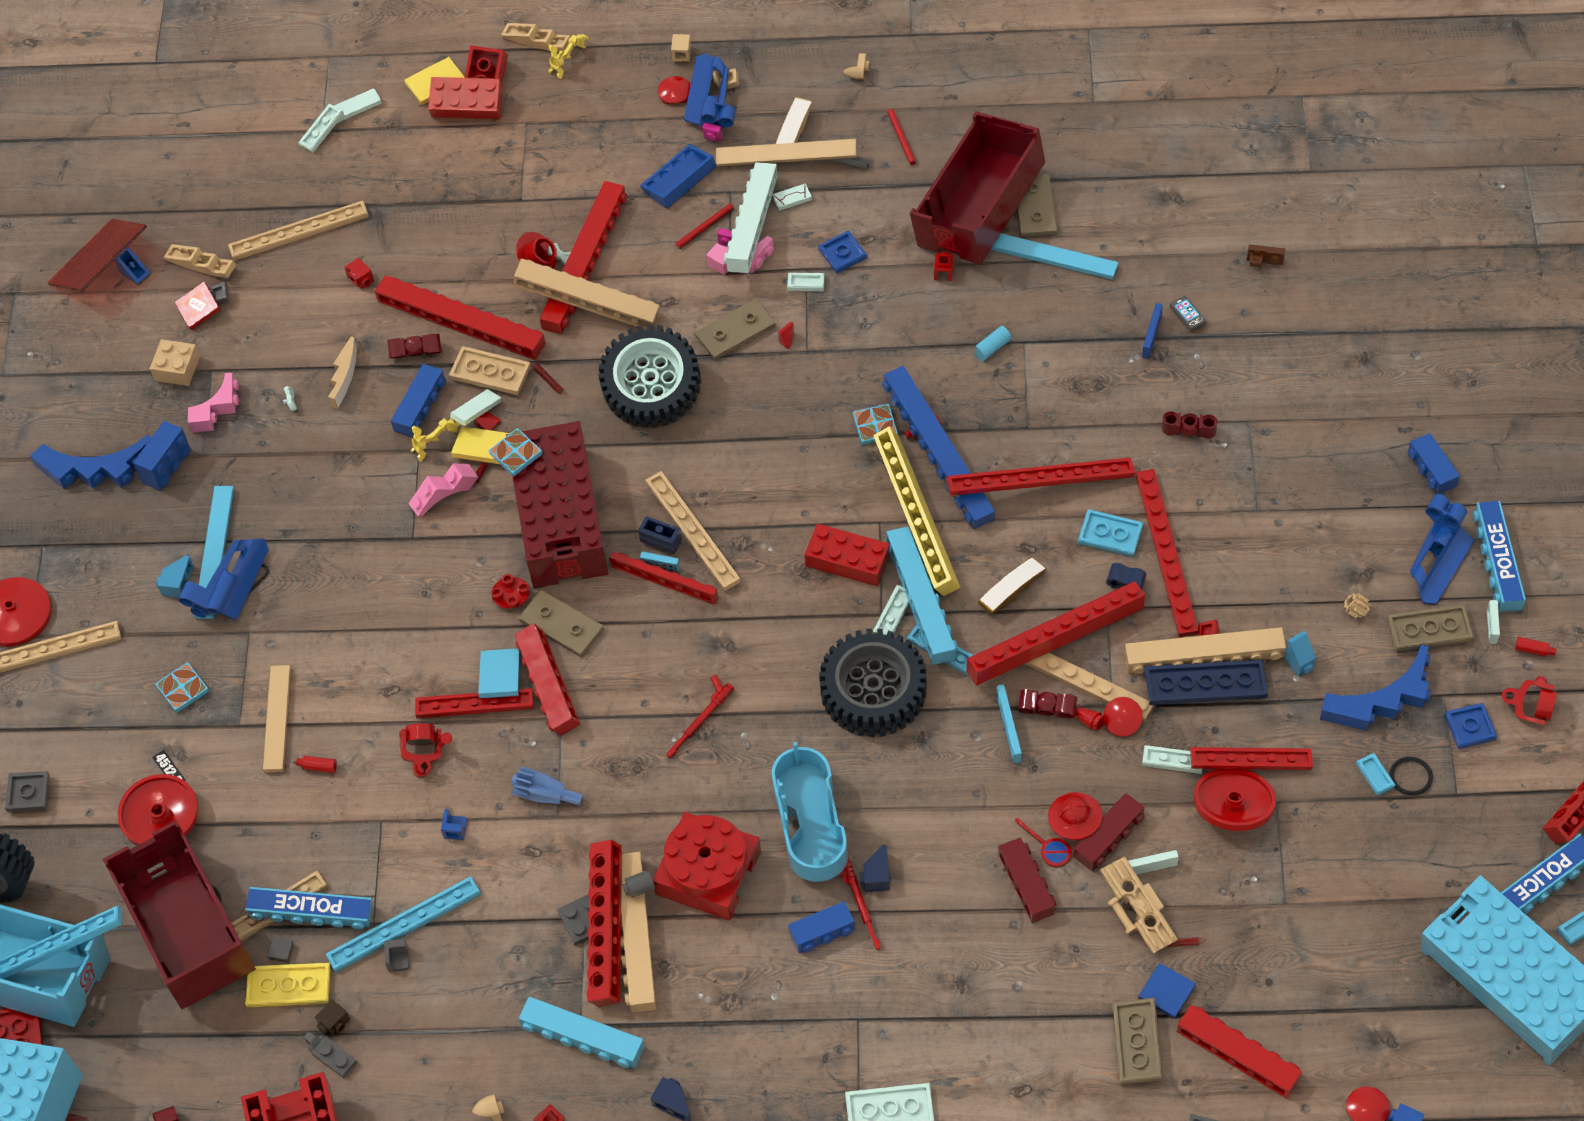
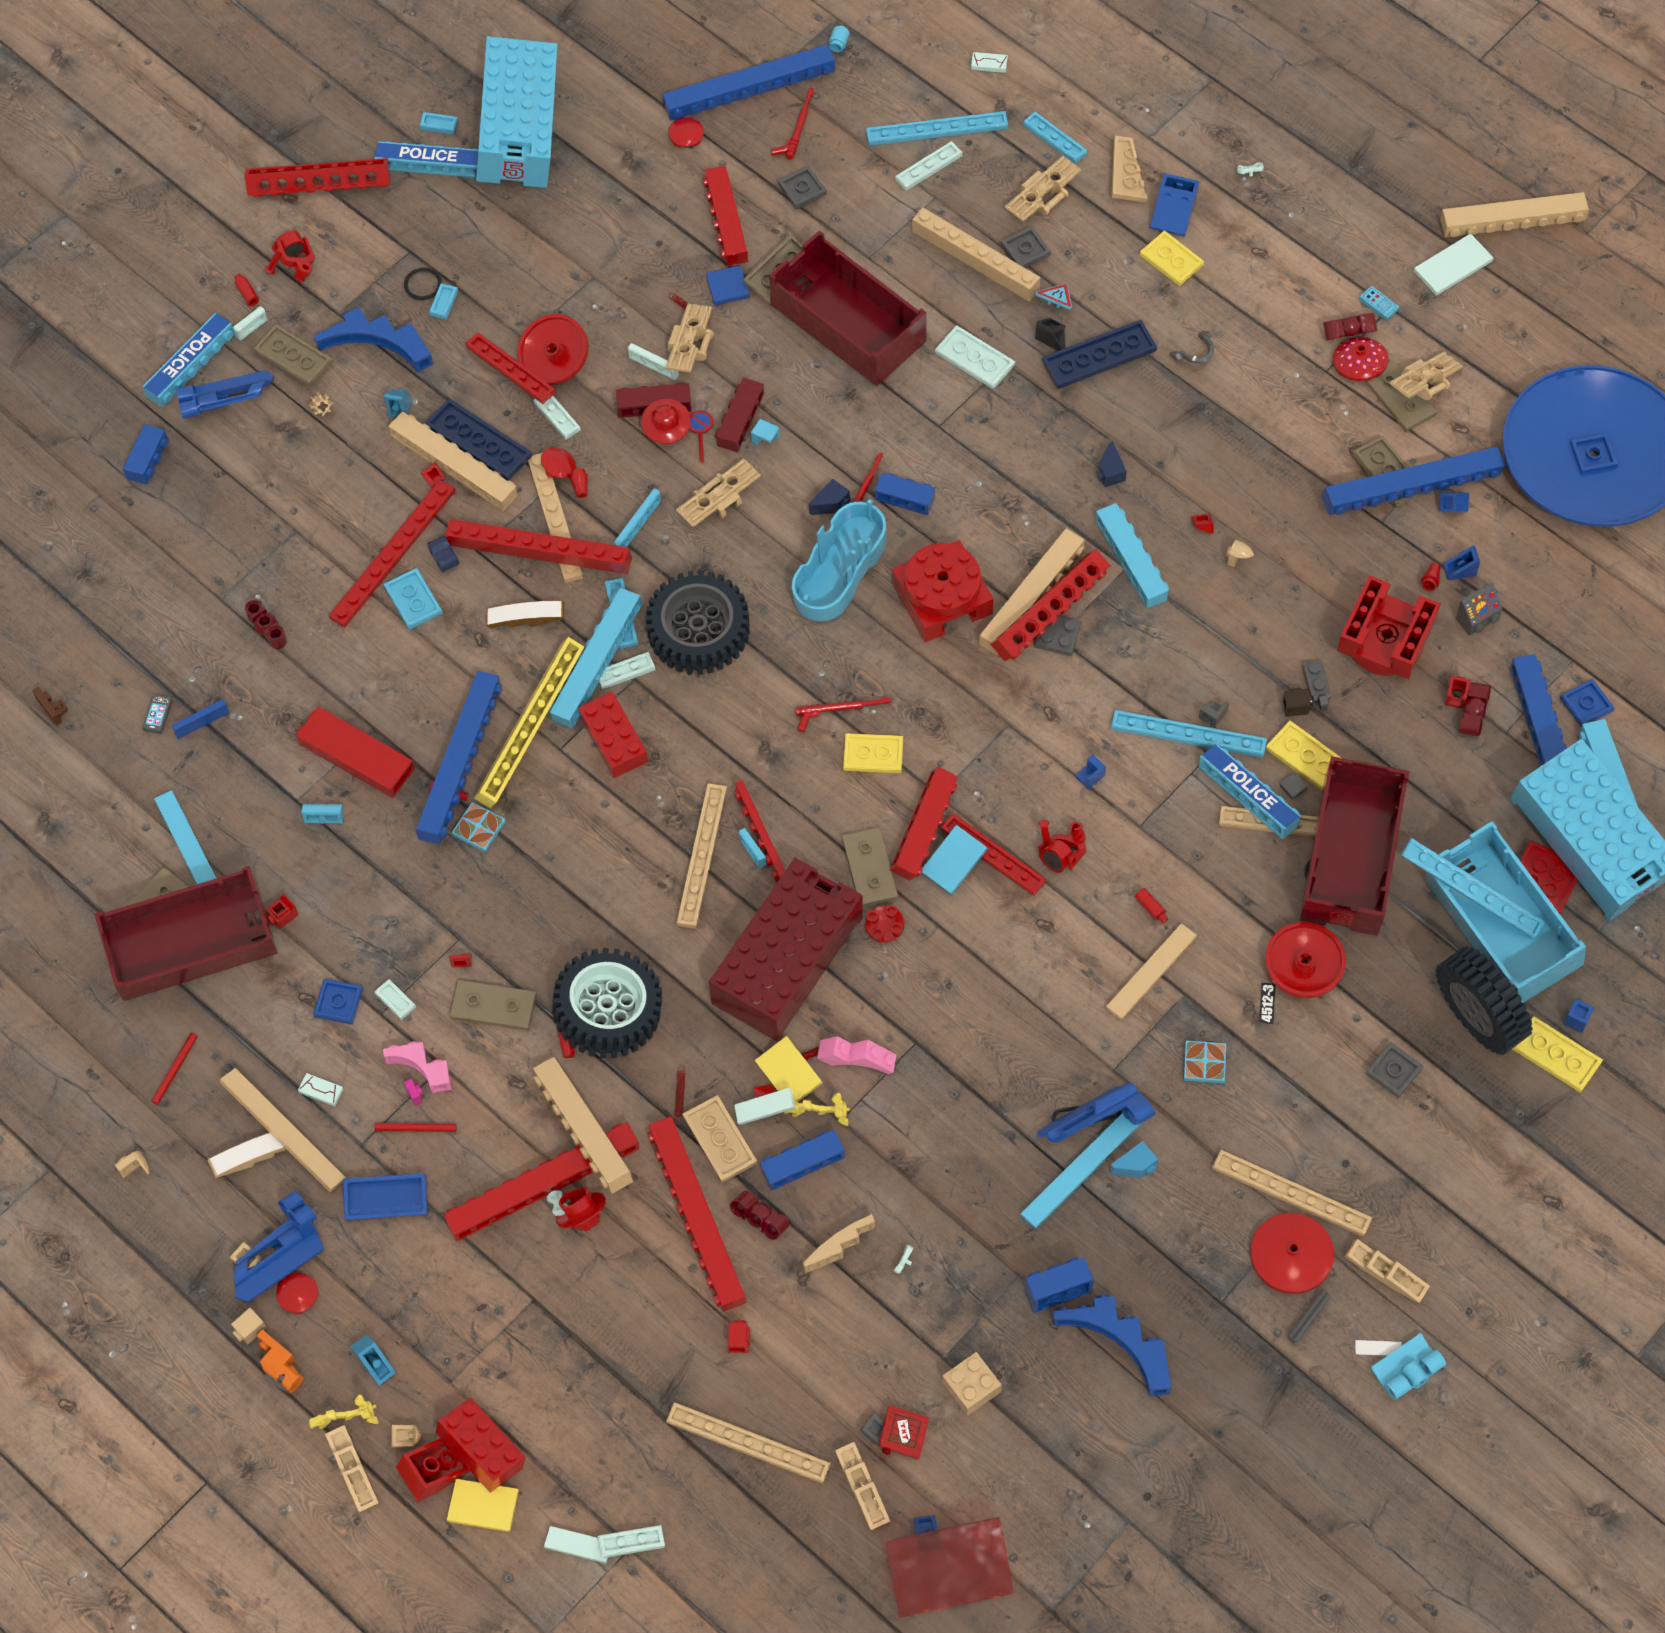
camera: 140 degrees left, 5 degrees up
bright pink arch [188,373,239,433] -> none
tile [488,428,542,477] -> none
medium blue piece [511,766,583,806] -> none
dark grey brick [622,870,655,898] -> none
dark blue brick [638,516,682,554] -> none
dark pink plate [702,122,723,142] -> none
light aqua brick [724,162,777,273] -> none
red plate [946,457,1135,496] -> none
dark red piece [1018,689,1077,719] -> none
blue tile [1444,703,1497,749] -> none
none -> orange plate [256,1330,304,1393]
none -> red brick [296,706,415,798]
none -> dark azure slope [350,1334,396,1385]
none -> tan plate [391,1425,422,1448]
none -> tan piece [676,459,761,527]
none -> medium azure panel [751,419,780,445]
none -> dark red piece [769,231,927,386]
none -> light yellow tile [843,734,903,773]

